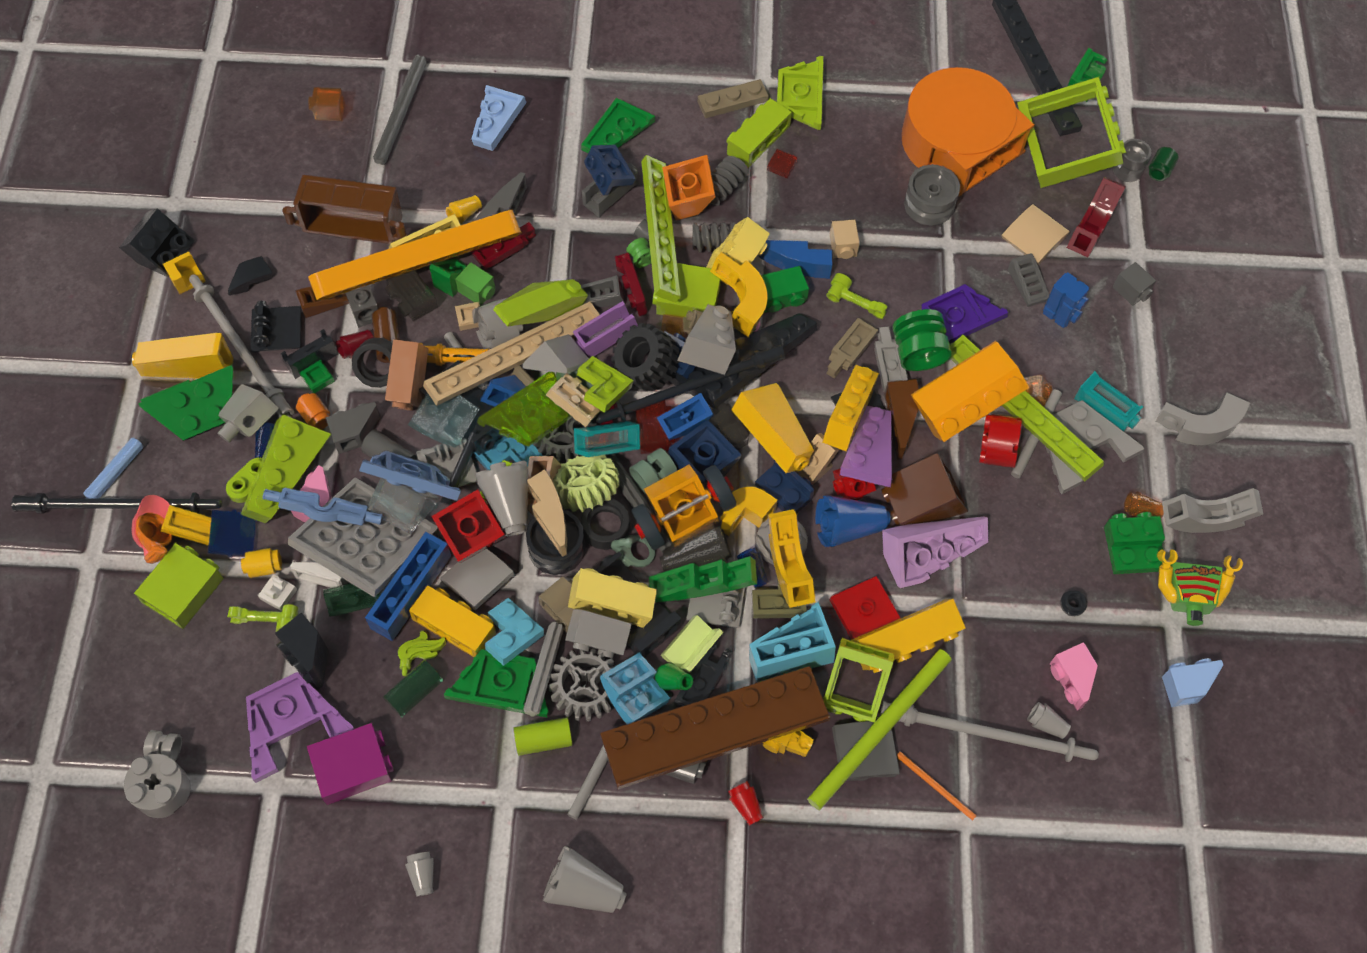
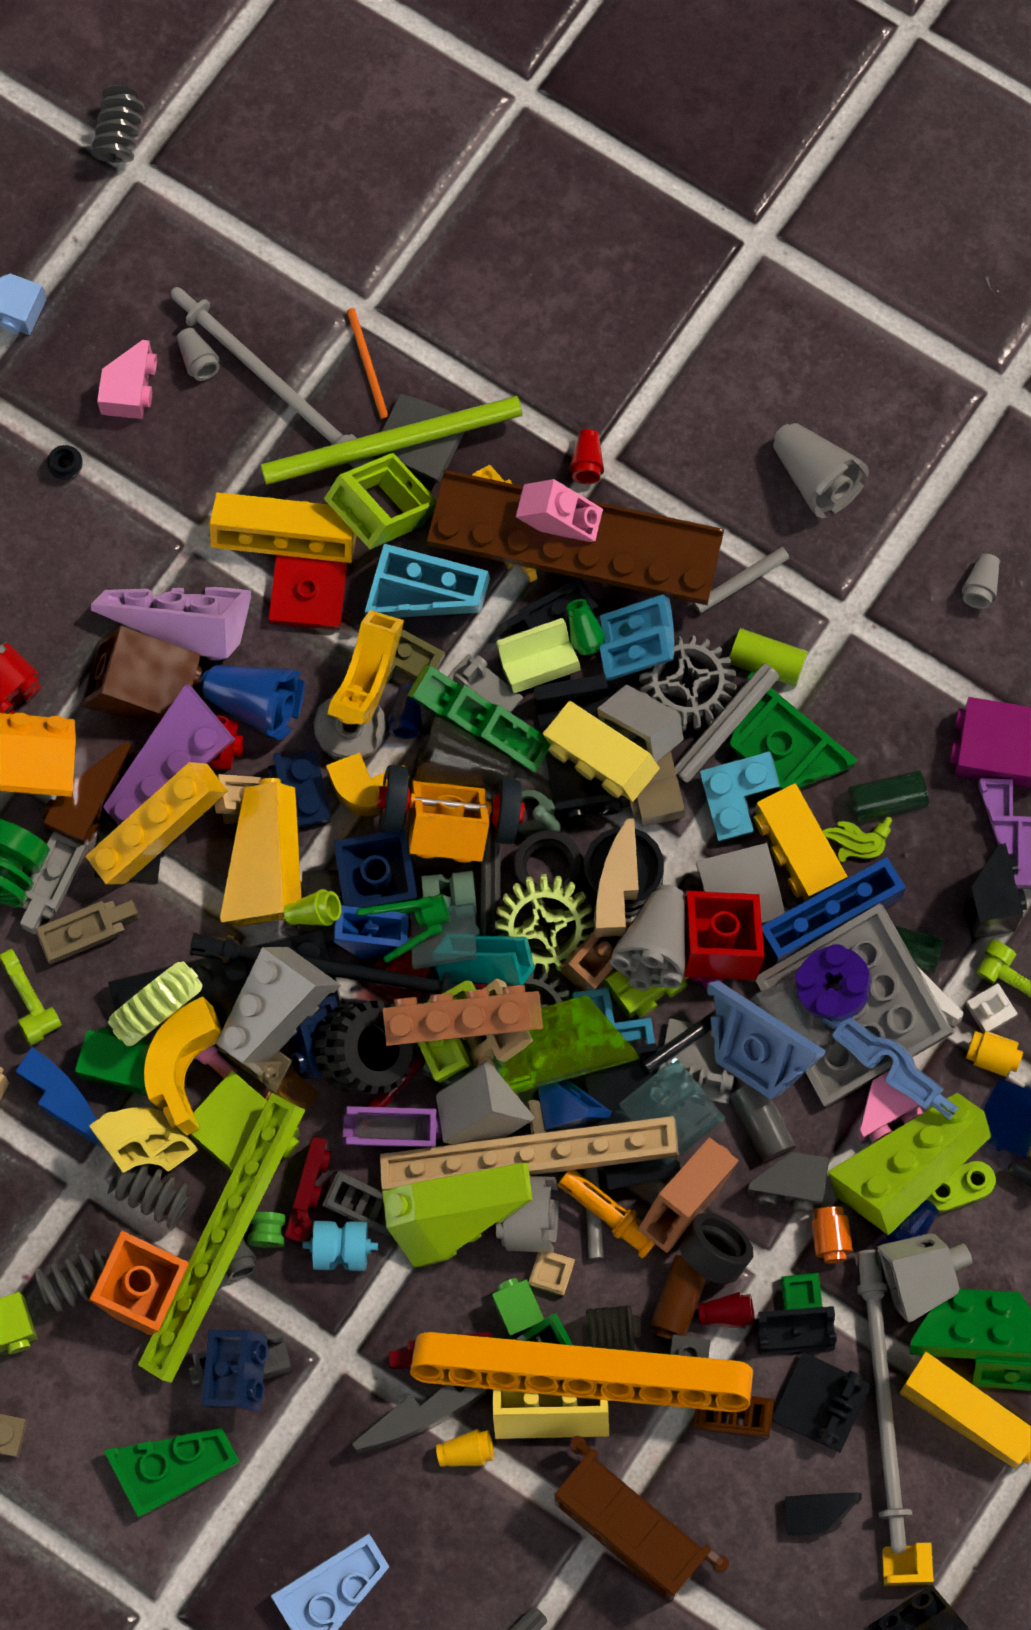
camera: 145 degrees left, 10 degrees up
none -> dark grey piece [90,85,145,163]
none -> yellowish green gear [108,962,203,1046]
none -> lime cone [284,889,341,926]
none -> medium azure wheel [303,1221,378,1271]
none -> green plant [356,894,450,963]
none -> nougat brick [383,985,543,1046]
none -> clear light blue piece [408,903,479,969]
none -> bright pink slope [516,479,603,542]
none -> dark purple plate [795,944,872,1021]

